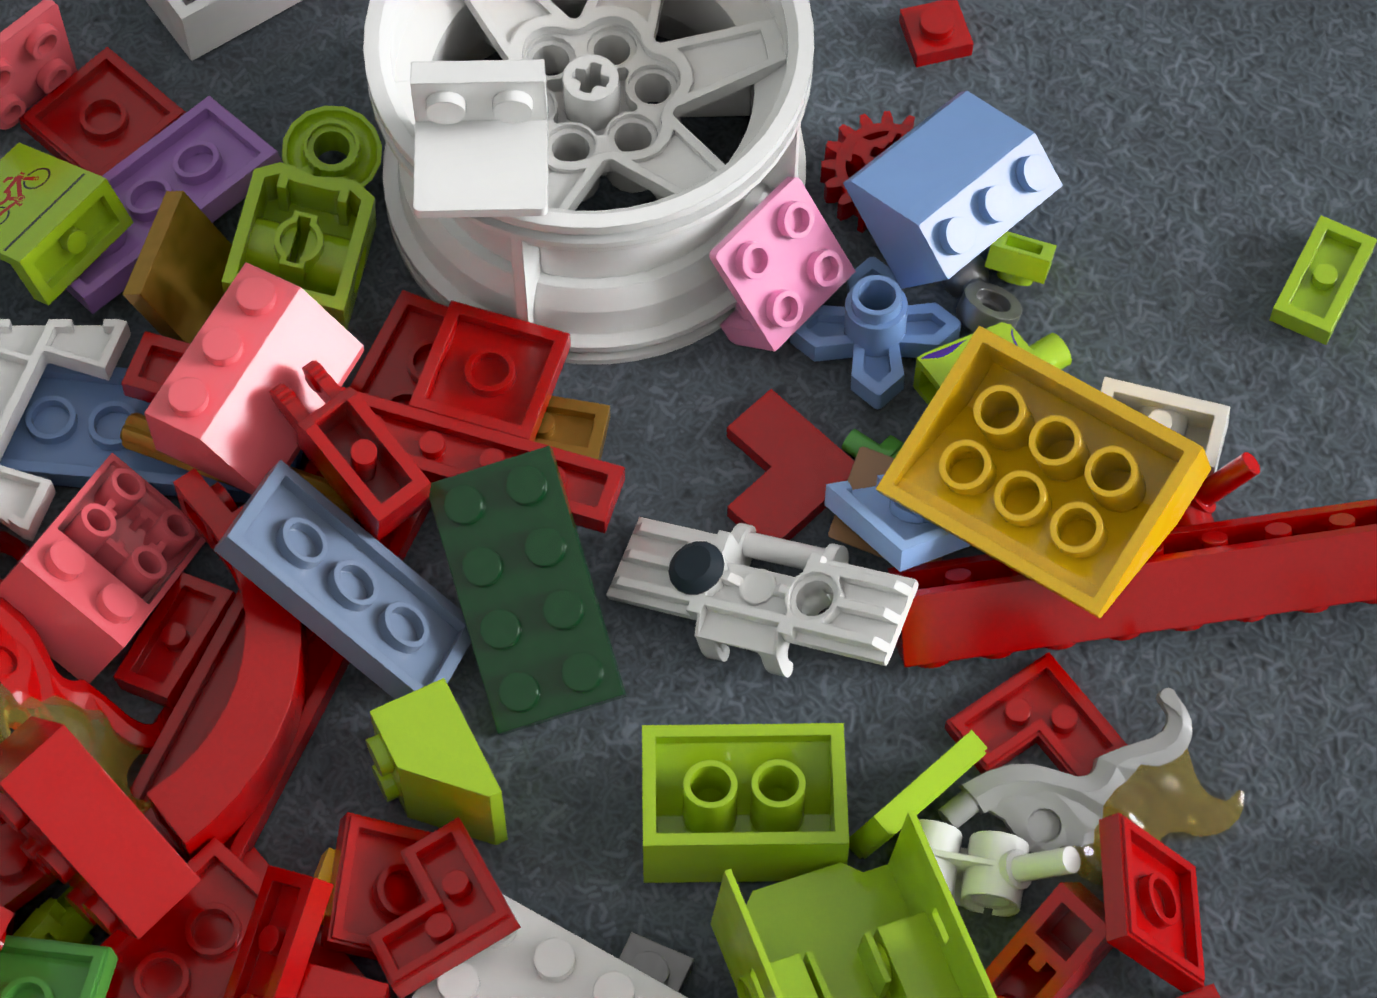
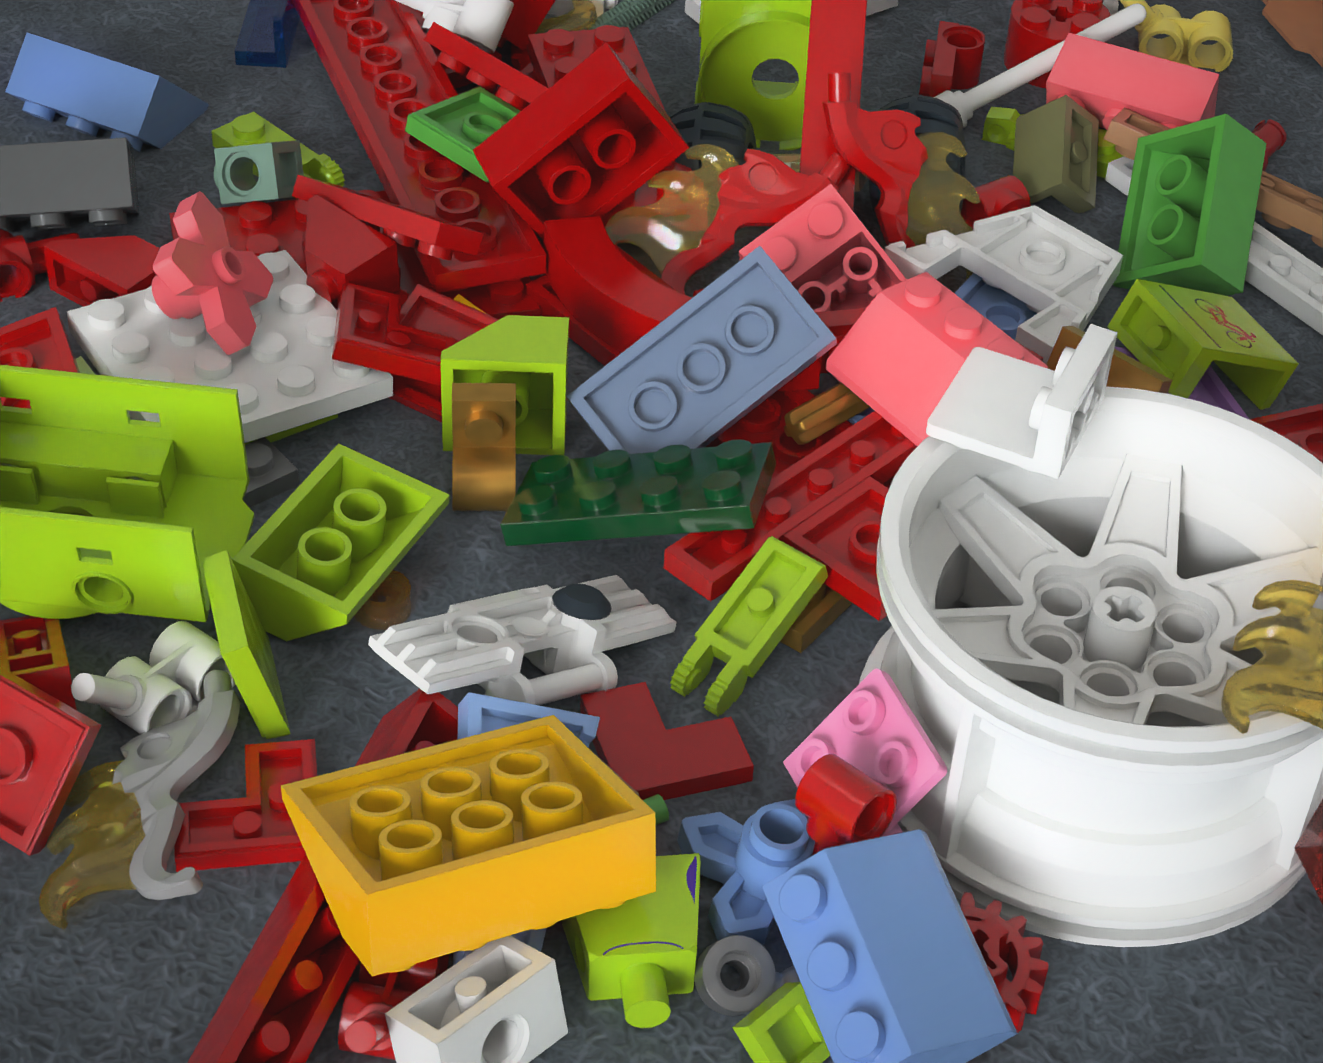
camera: 115 degrees right, 20 degrees down
red hinge [269,360,431,541] -> none
none -> pearl gold plate [452,383,516,511]
none -> lime hinge [670,536,828,717]
none -> red axle [795,754,897,856]

